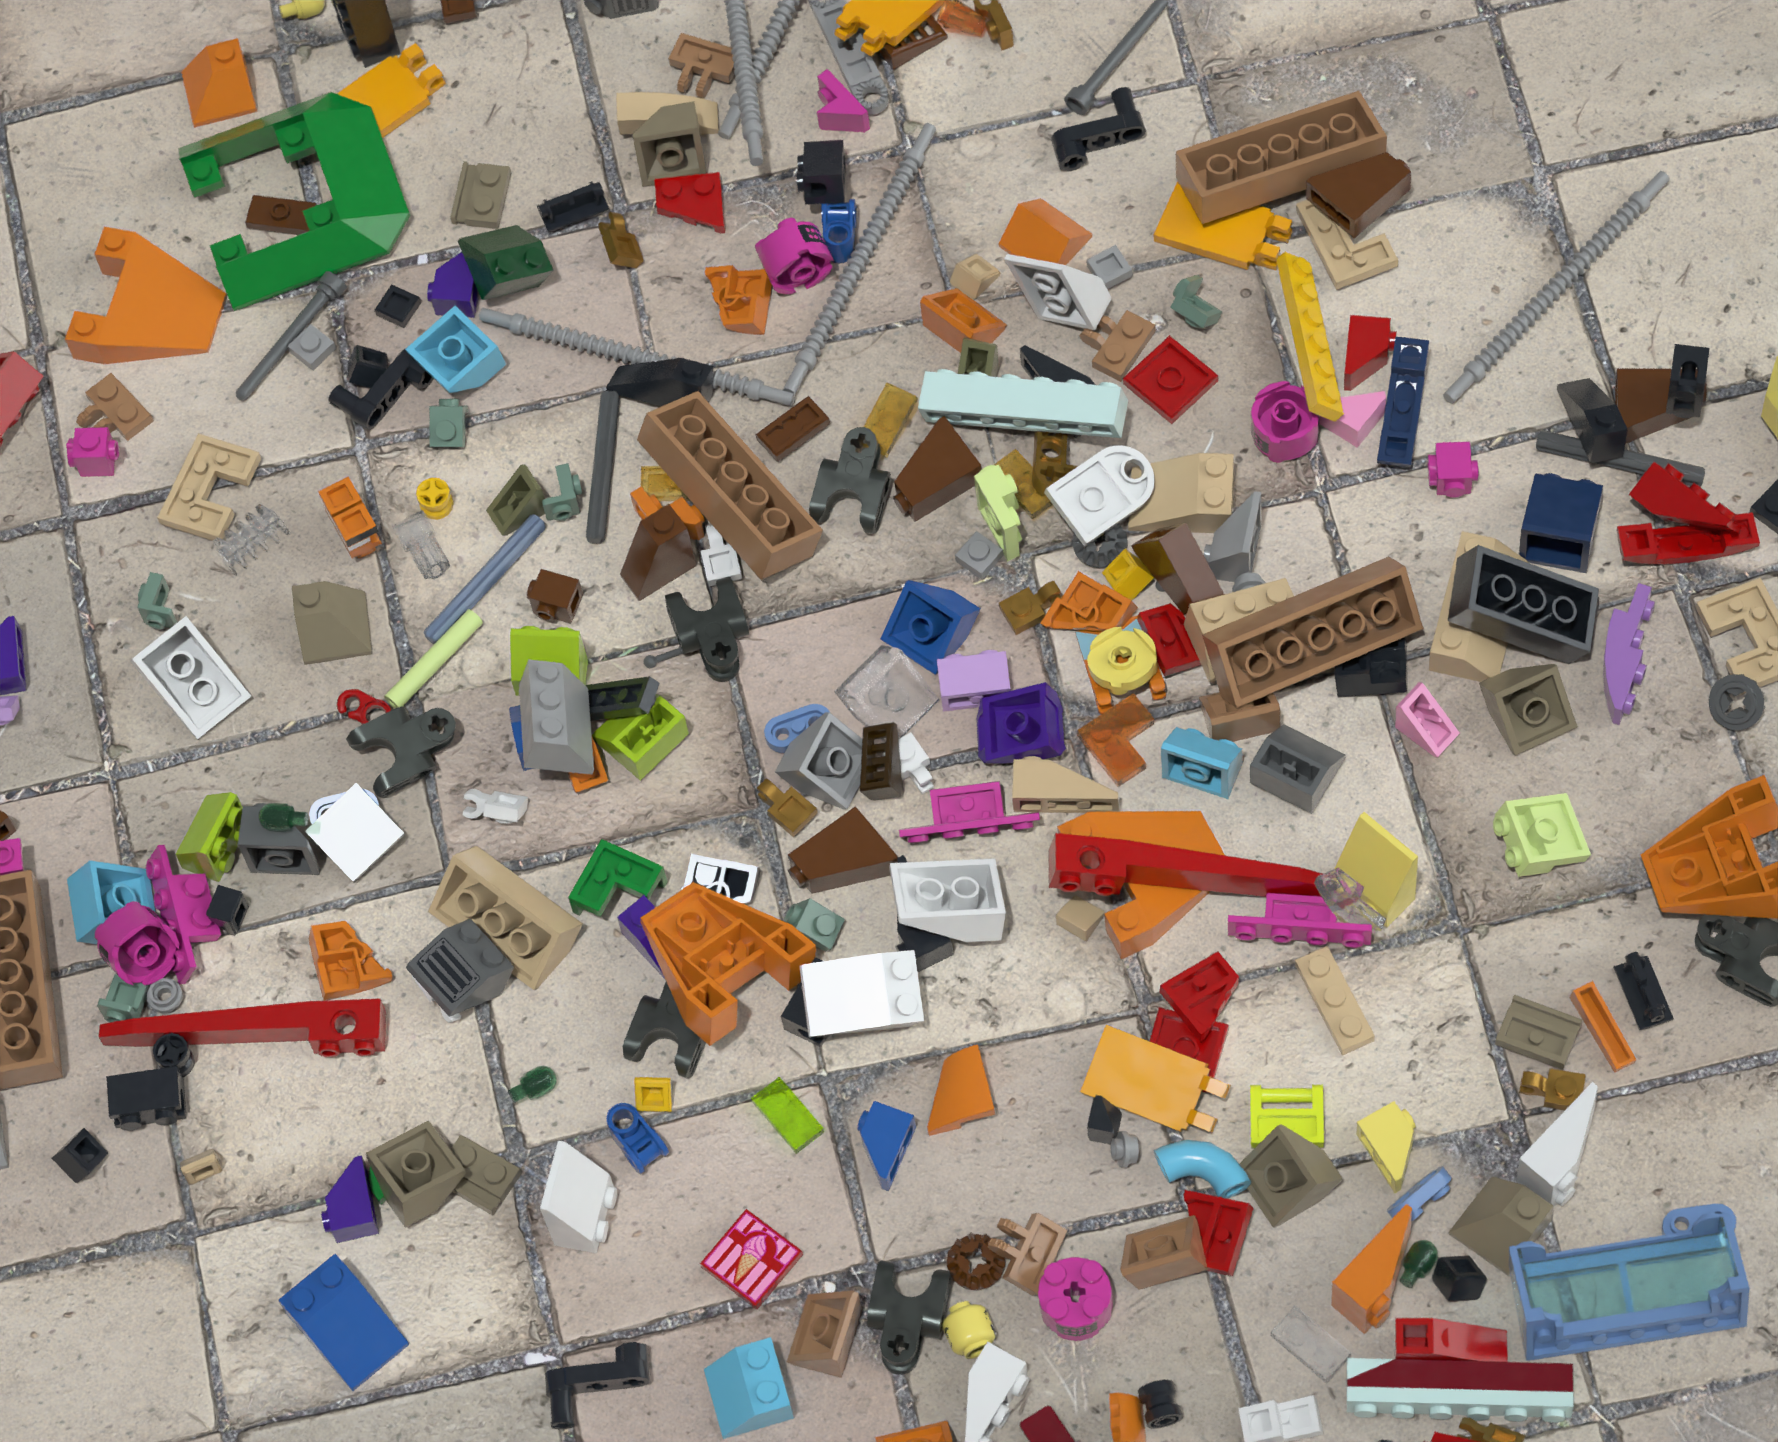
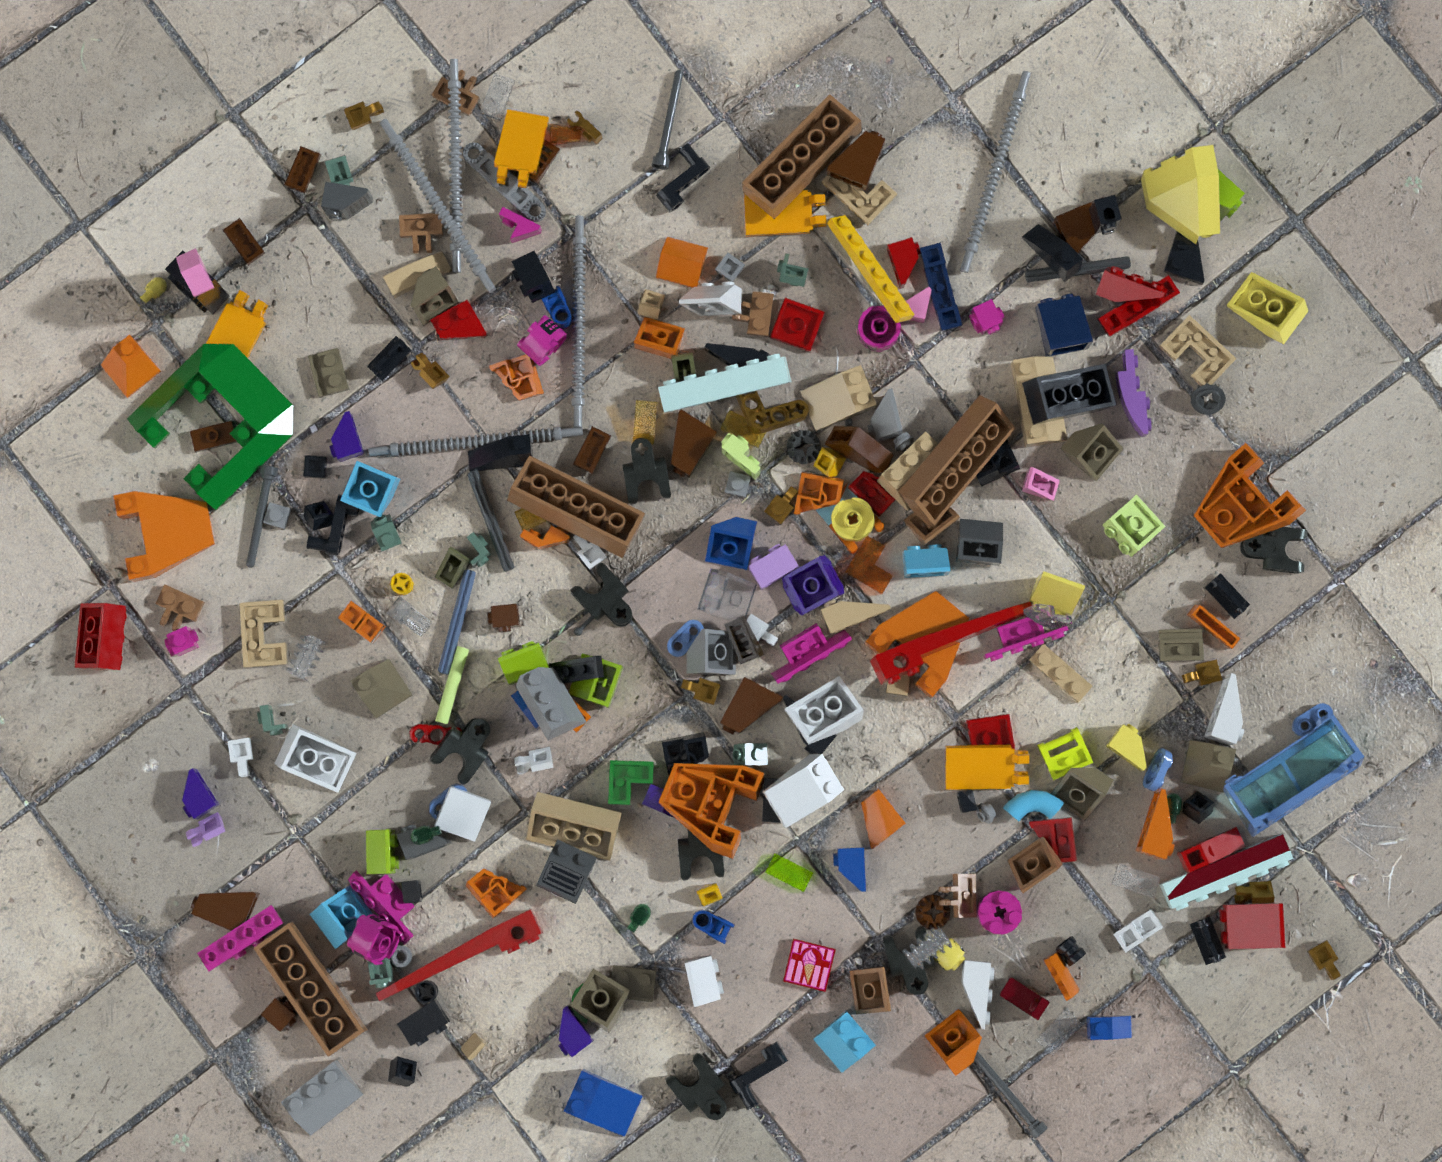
camera: 30 degrees left, 20 degrees up
dark green slope [458,225,554,300] -> none
reddish brown slope [620,504,696,601] -> none
white tile [1044,445,1154,547] -> none
red wing [1159,951,1239,1041] -> none
none -> white plate [228,738,253,778]
none -> pearl dark grey piece [665,1053,727,1120]
none -> clear piece [902,926,952,970]

